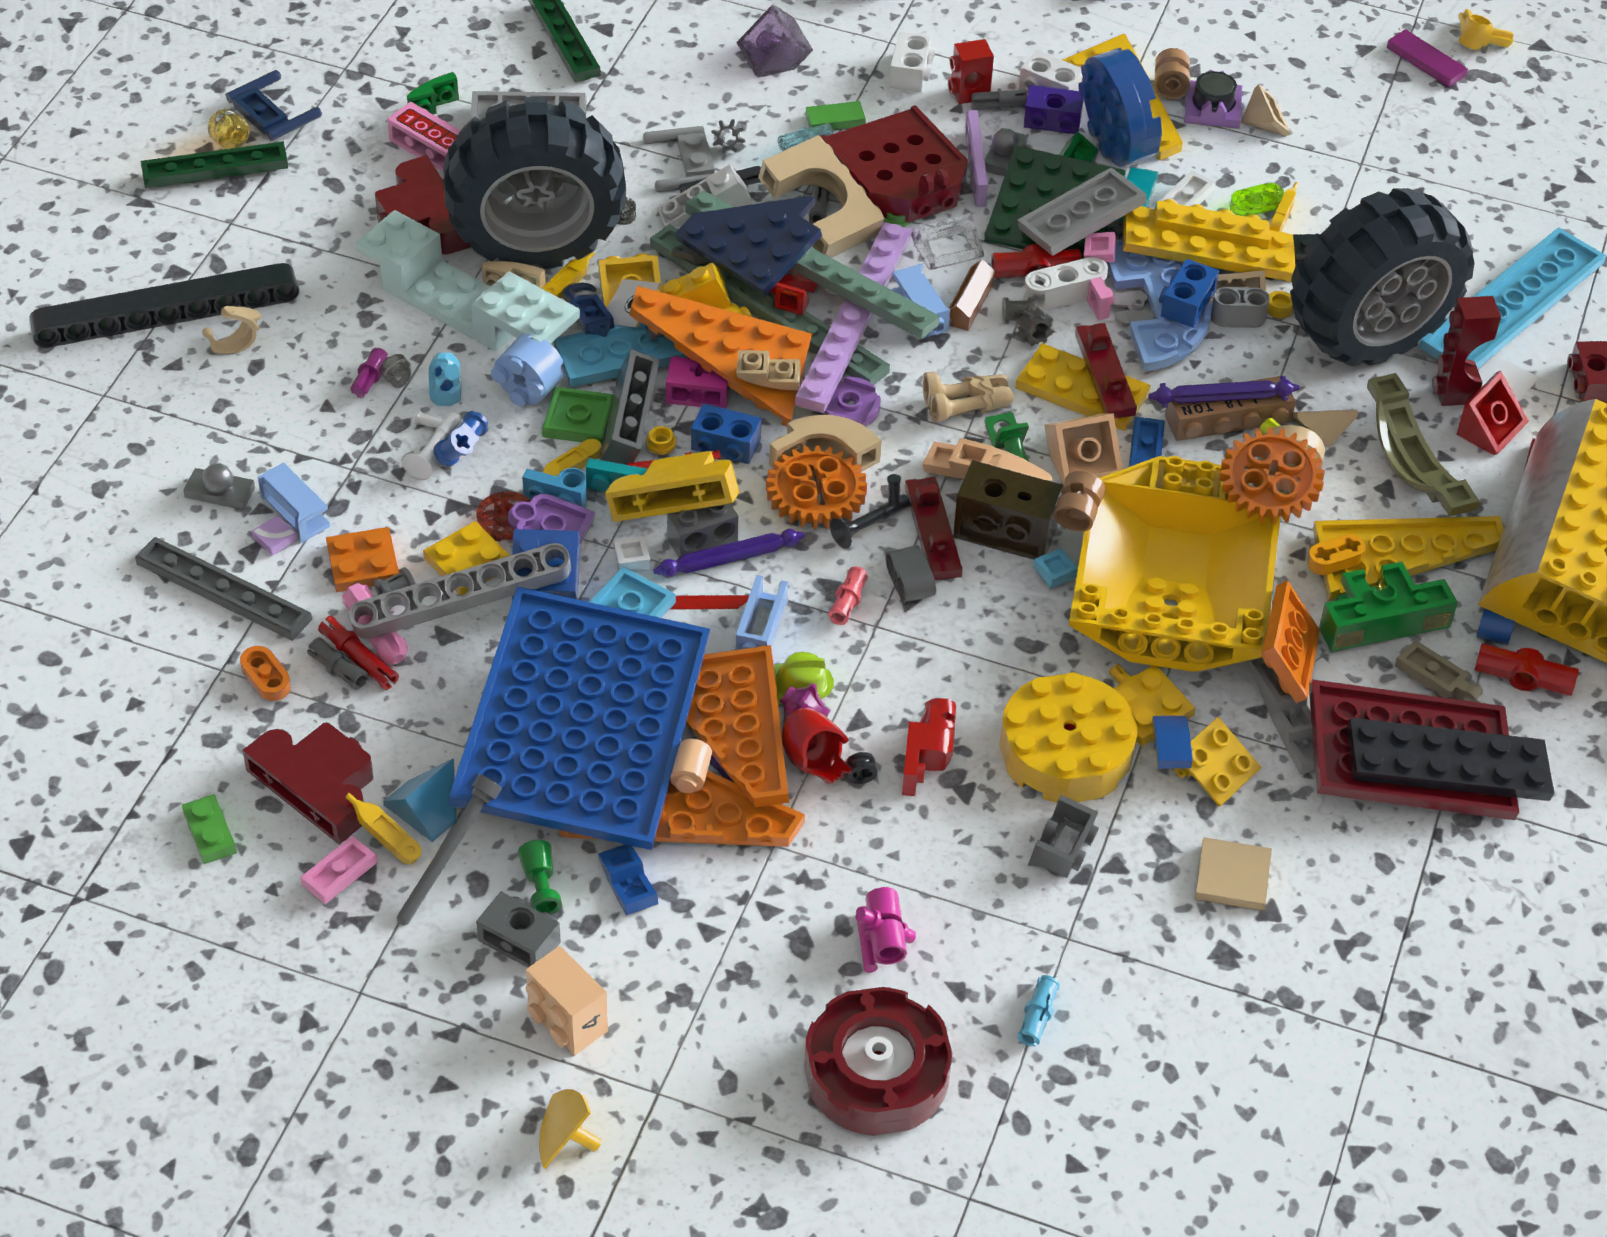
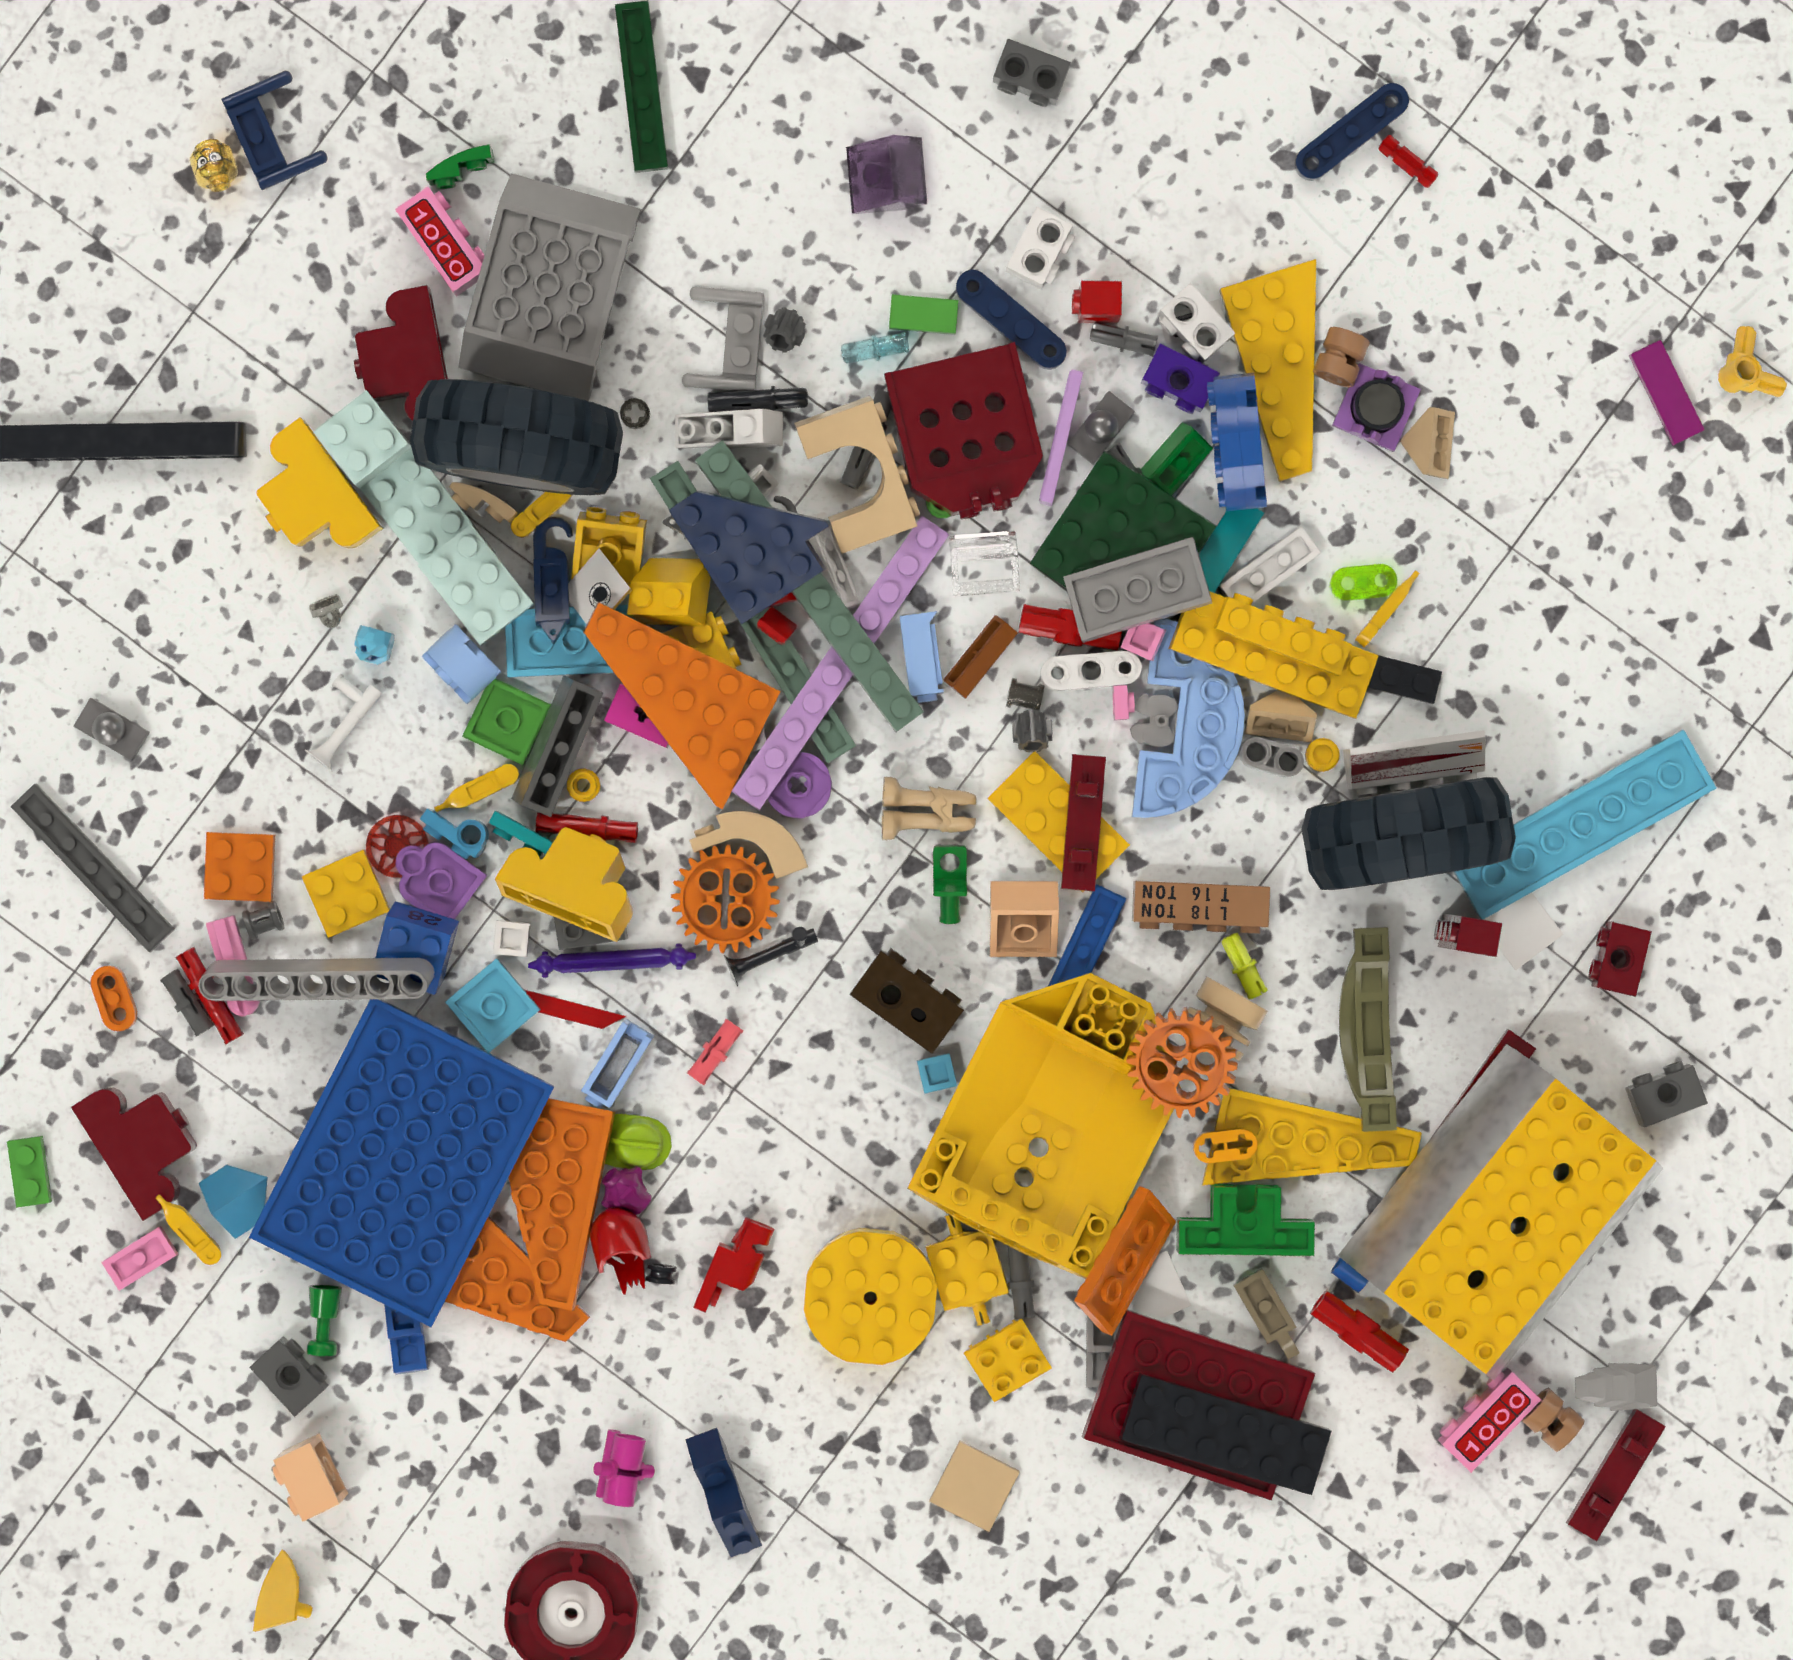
camera: 25 degrees right, 40 degrees up
dark green plate [141,141,288,188] -> none
tan helmet [202,306,261,354] -> none
lavender tile [252,515,298,556] -> none
light blue window [257,462,330,543] -> none
magenta axle [350,347,389,398] -> none
dark grey piece [397,774,503,925] -> none
blue connector [434,411,489,467] -> none
light nougat brick [670,739,712,793] -> none
blue brick [691,403,761,464] -> none
tan slope [736,350,801,391] -> none
dark grey beam [885,545,936,603] -> none
dark red hinge [905,476,963,580] -> none
light nougat slope [922,438,1052,481] -> none
medium azure pin [1017,975,1060,1046] -> none
dark grey window [1028,795,1099,878] -> none
medium nougat wheel [1053,471,1105,532] -> none
dark purple wheel [1148,376,1300,408] -> none
blue slope [1152,716,1193,769] -> none
blue brick [1159,259,1219,328] -> none
tan slope [1292,410,1358,448] -> none
red slope [1456,371,1529,455] -> none
none -> yellow brick [256,417,383,549]
none -> dark blue arch [685,1428,762,1557]
none -> dark blue plate [956,270,1067,370]
none -> dark grey pin [1007,1245,1035,1319]

